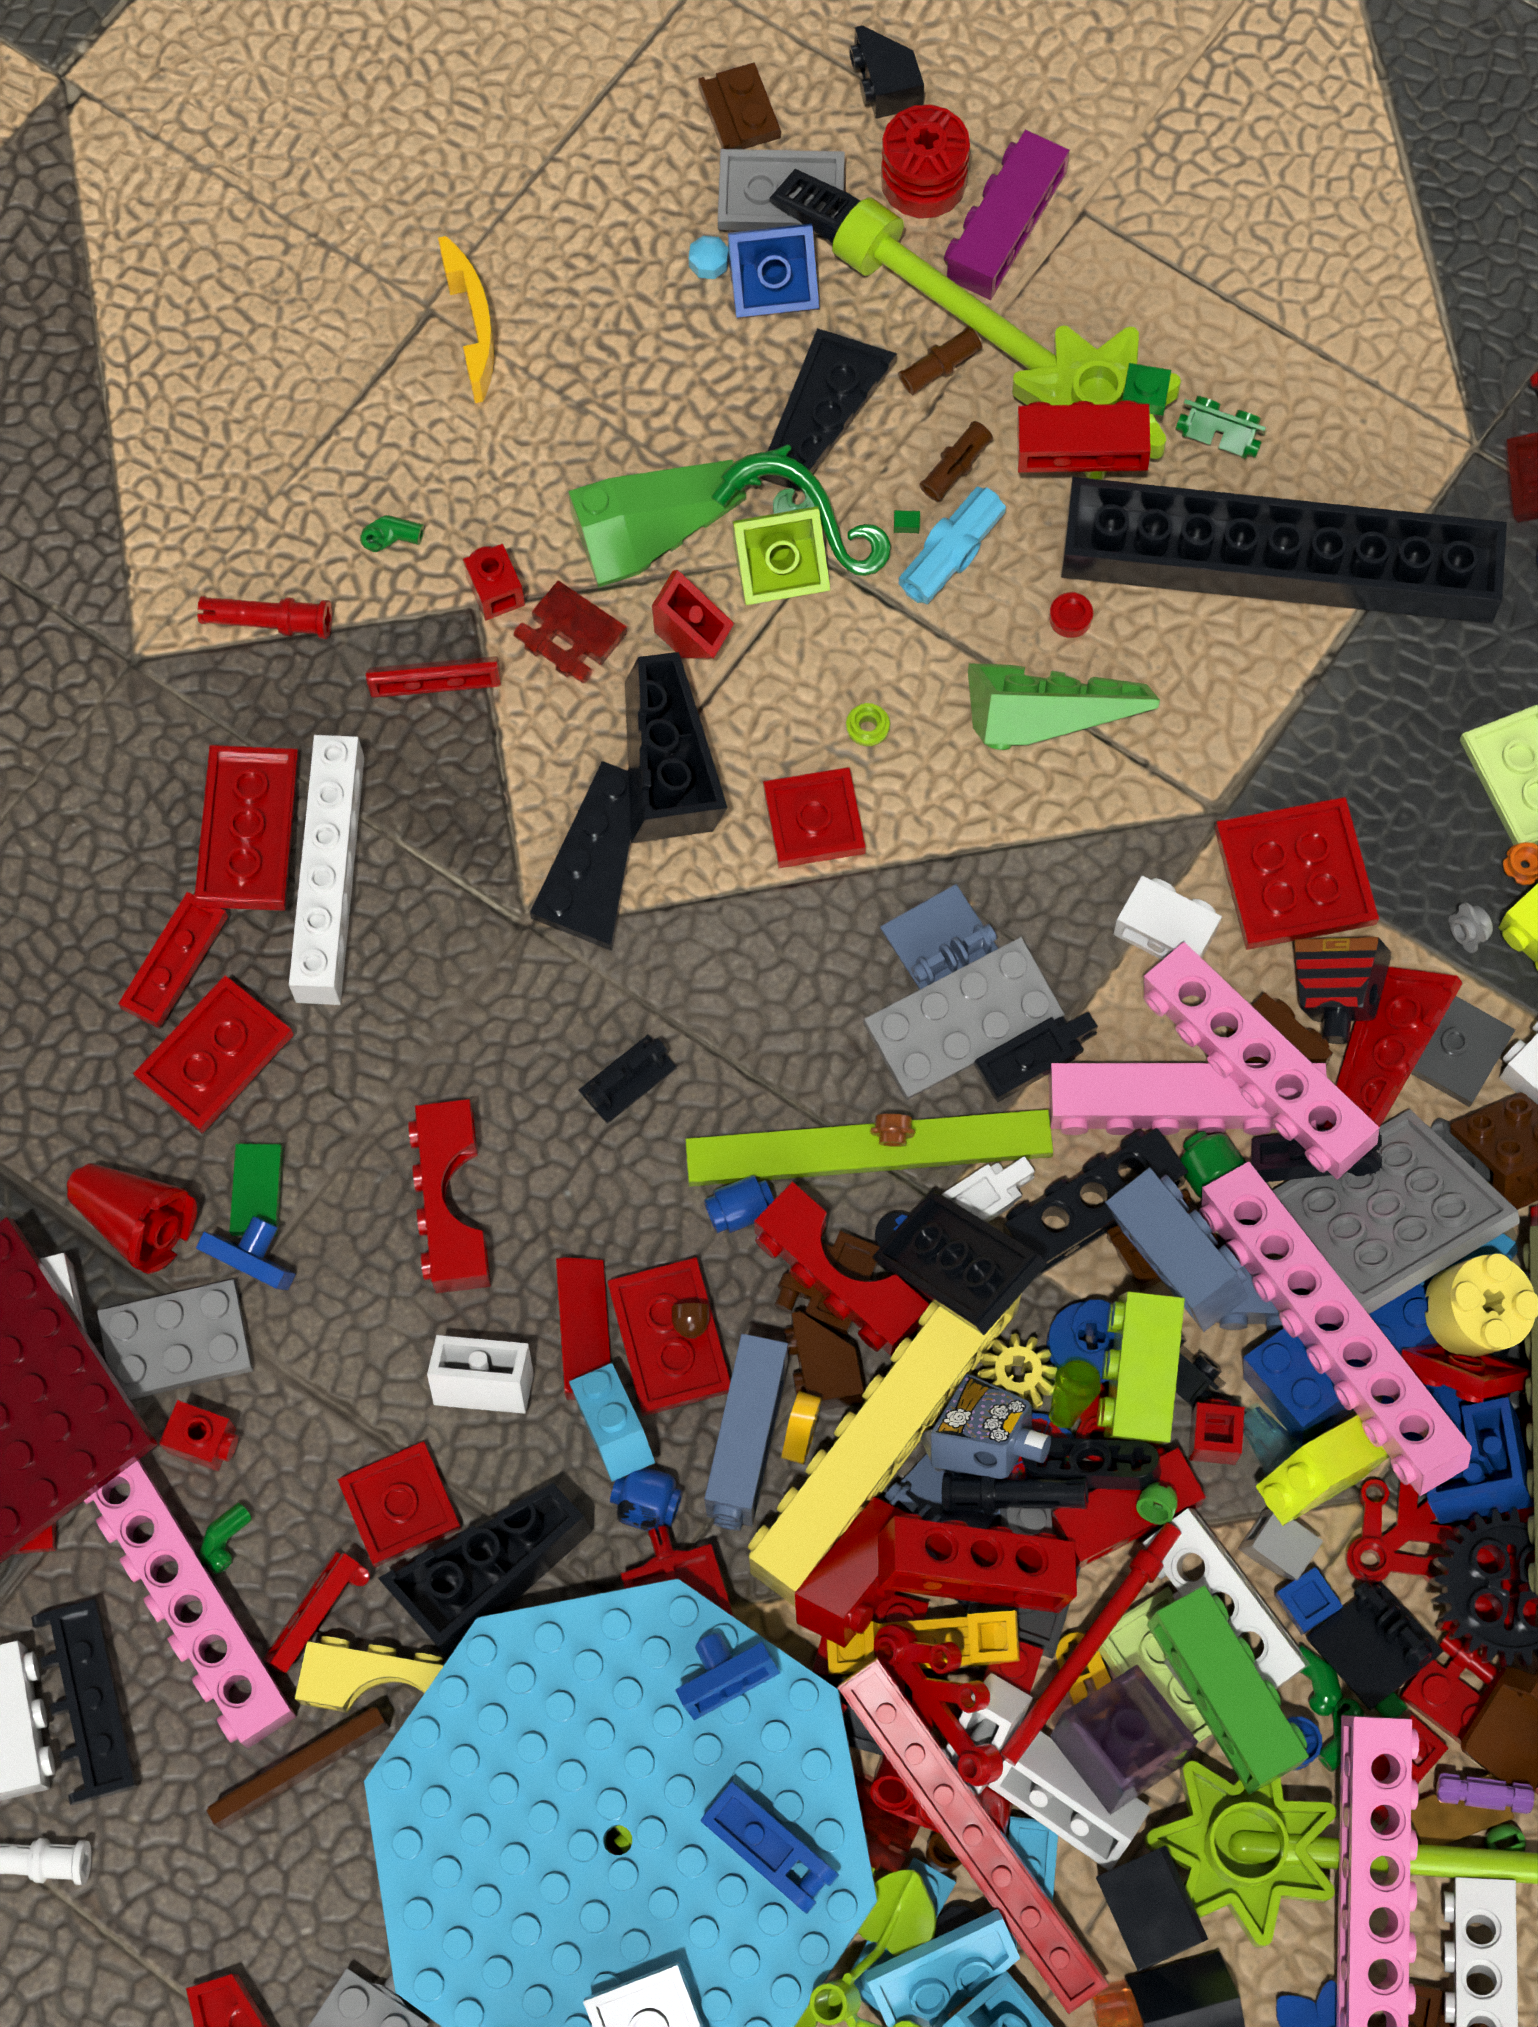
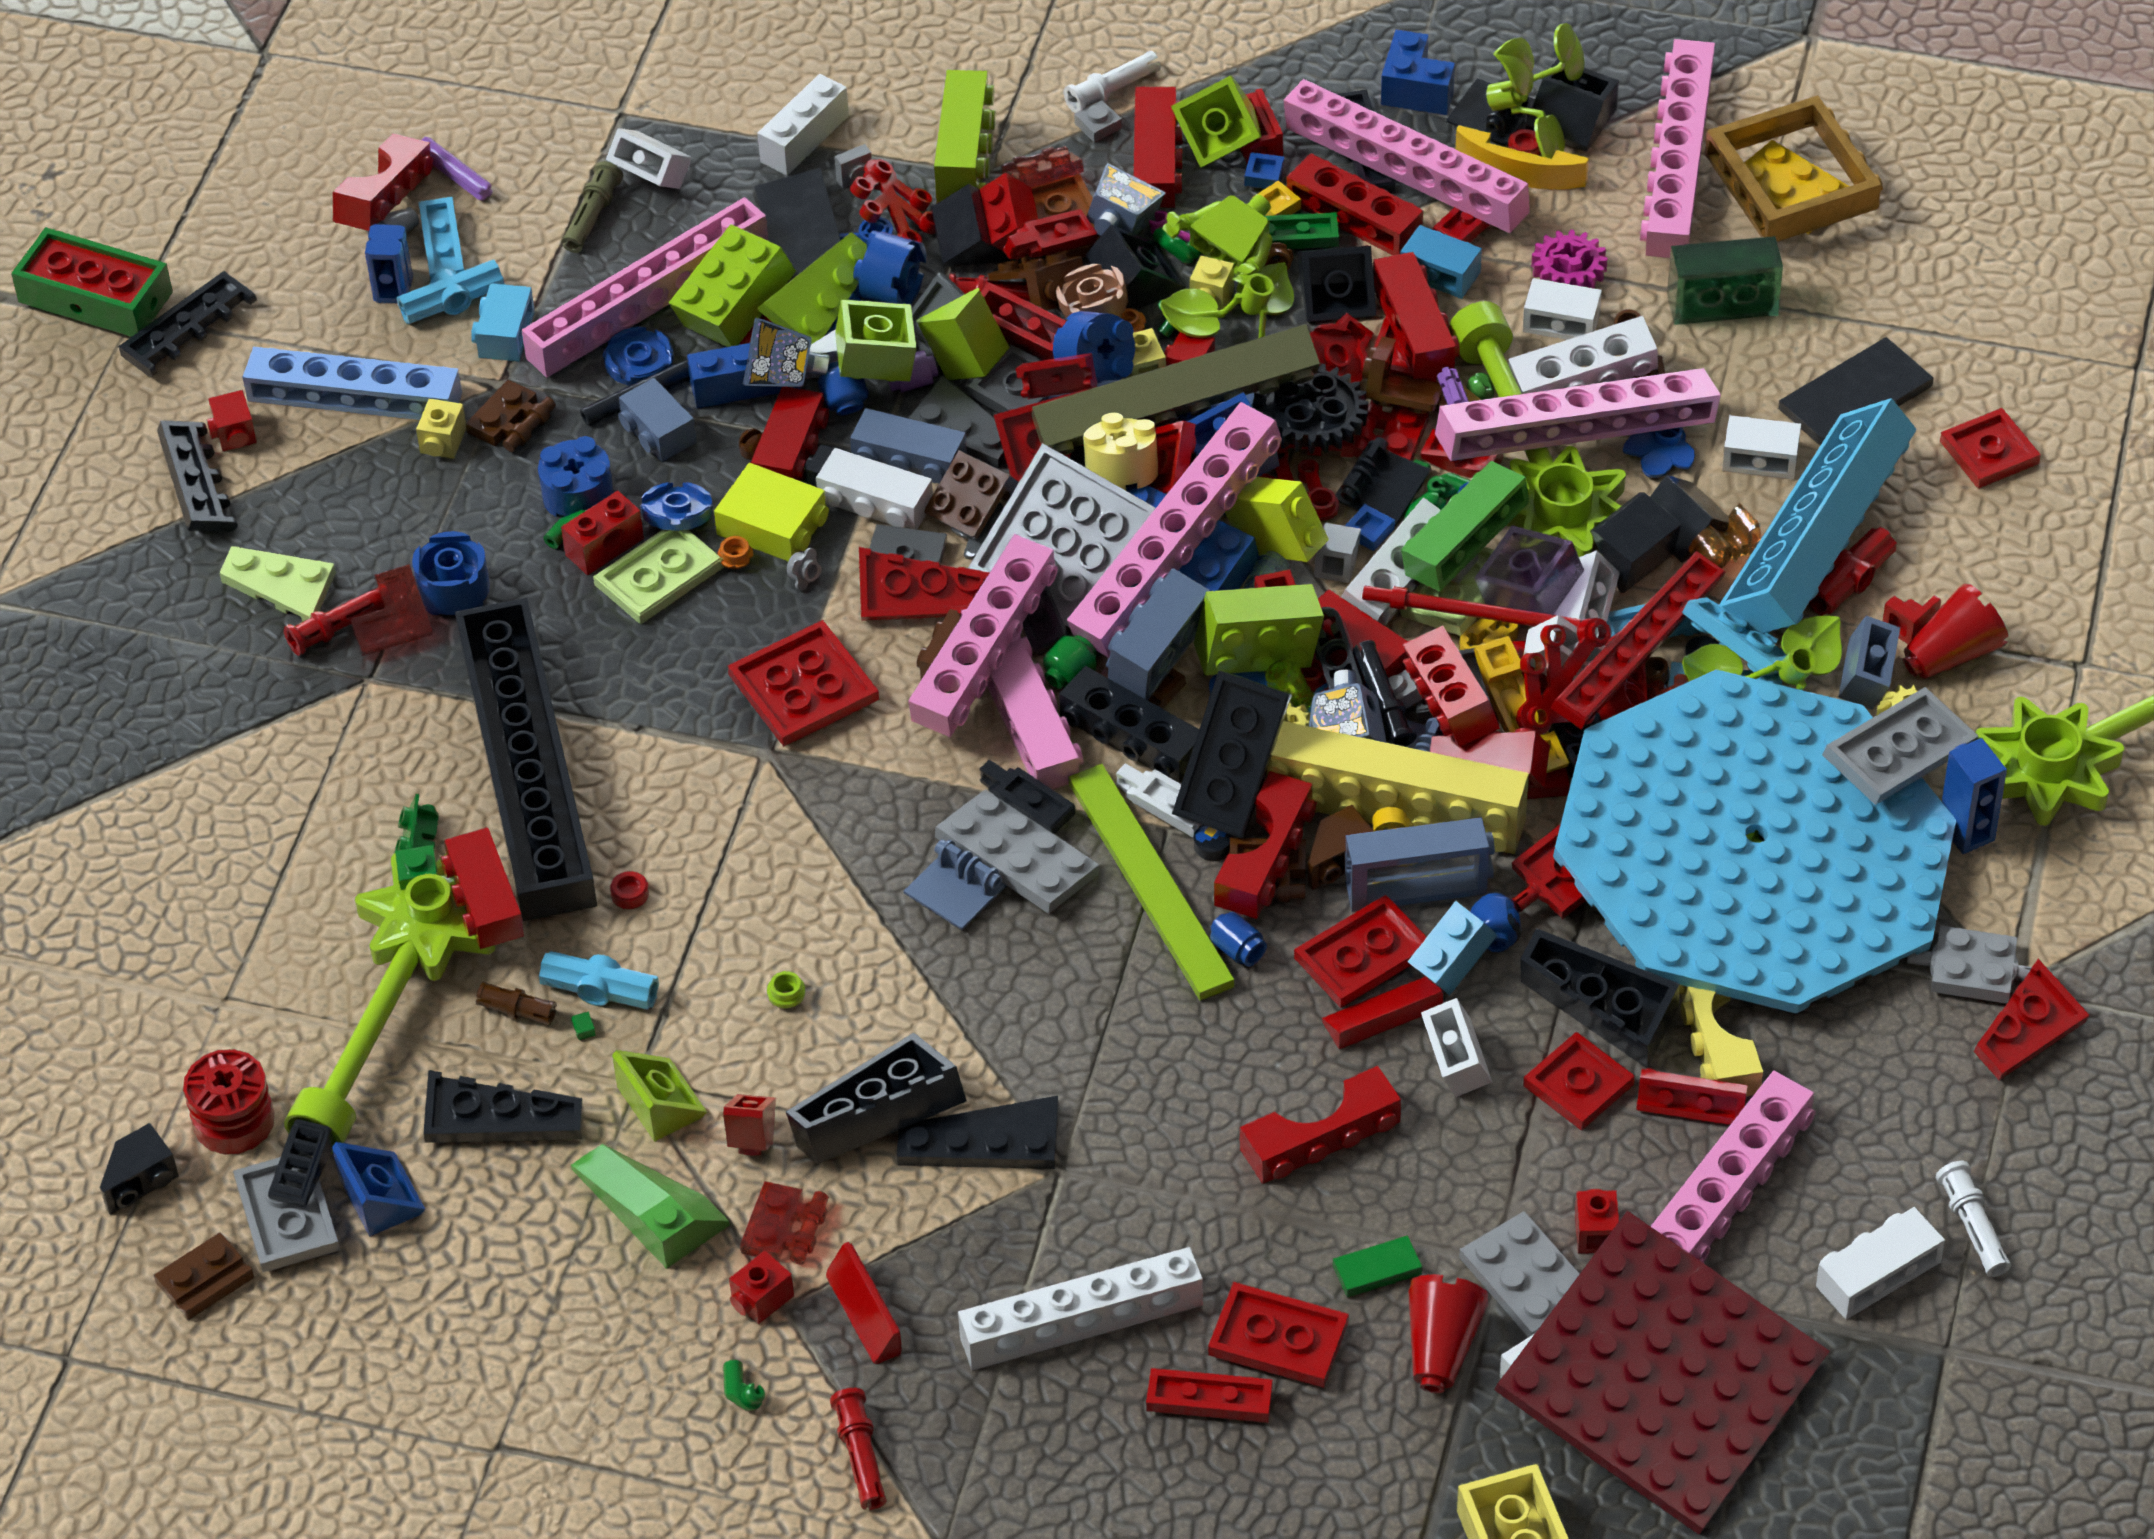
camera: 110 degrees left, 20 degrees down
black hinge [31,1599,138,1805] -> none
red tile [194,745,299,911] -> none
blue tile [196,1216,296,1290] -> none
green arm [199,1503,252,1574] -> none
reddish brown tile [206,1707,390,1830] -> none
yellow slope [438,236,494,403] -> none
black hinge [578,1035,677,1124] -> none
reddish brown hinge [671,1303,709,1339] -> none
blue tile [675,1633,780,1721] -> none
medium azure tile [688,235,729,279] -> none
blue plate [700,1782,839,1914] -> none
green plant [711,444,891,576] -> none
red tile [763,767,866,869] -> none
dark orange plate [870,1114,915,1147] -> none
reddish brown pin [898,326,983,395] -> none
magenta brick [944,129,1070,300] -> none
wedge [968,663,1160,750] -> none
white brick [1113,876,1222,960] -> none
bright green hinge [1136,1482,1178,1525] -> none
torso [1295,937,1391,1044] -> none

